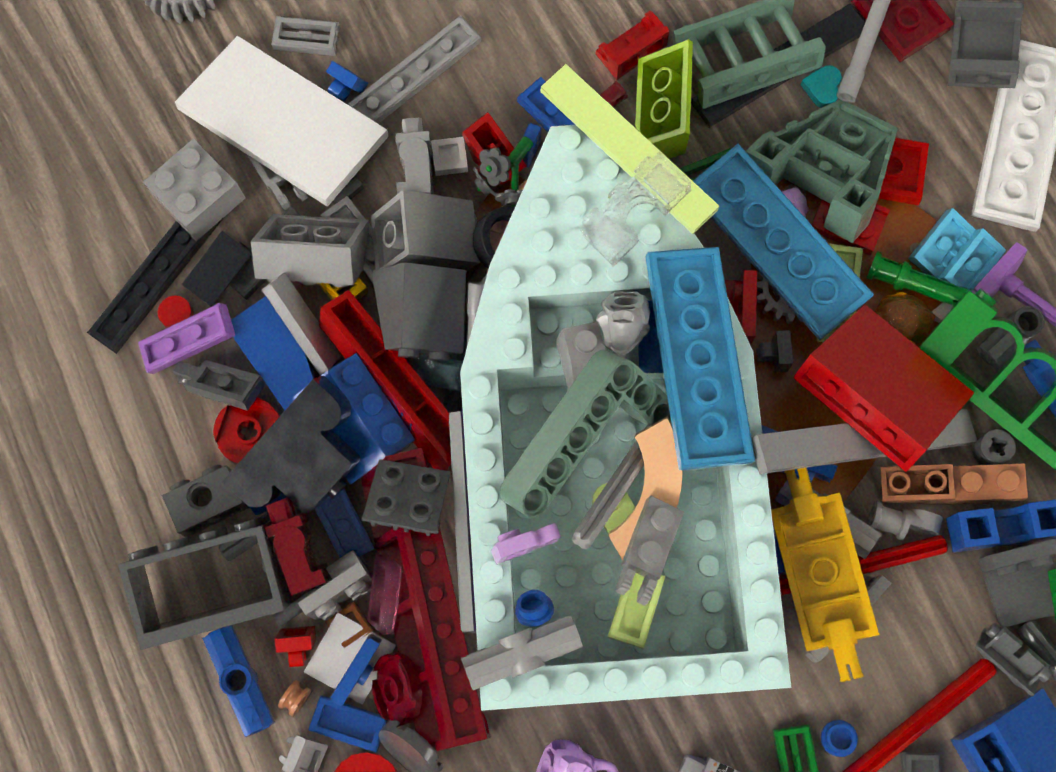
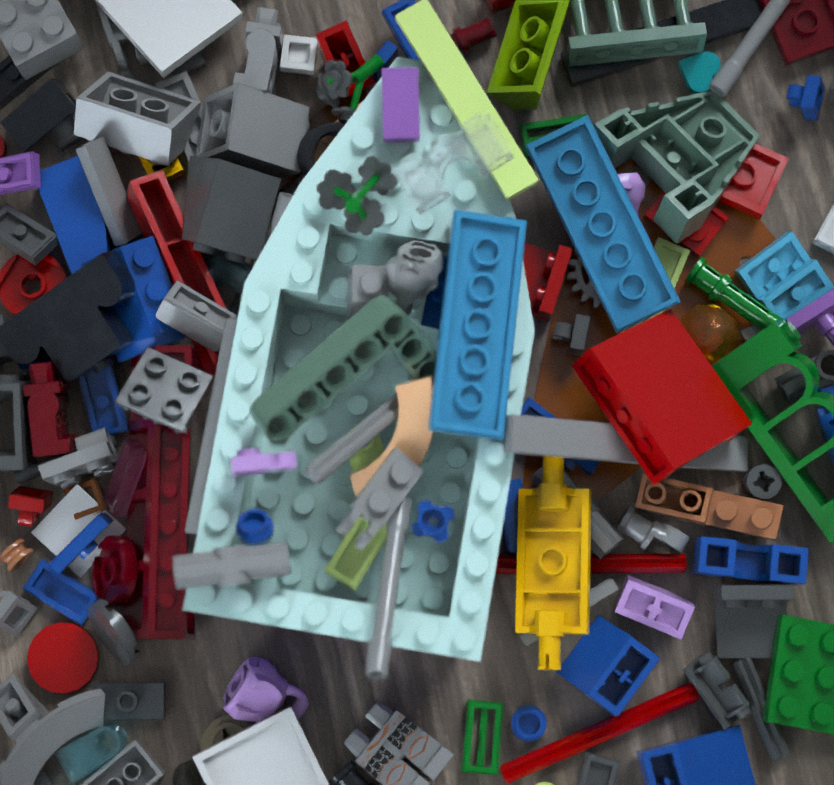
camera: 10 degrees right, 5 degrees up
none -> light grey slope [156,281,238,352]
none -> dark grey plant [317,156,398,236]
none -> light grey piece [365,497,412,679]
none -> medium lavender tile [382,67,420,143]
none -> blue plate [412,500,454,542]
none -> blue slope [556,615,660,717]
none -> lavender hinge [615,574,695,639]
none -> blue tile [786,75,825,121]

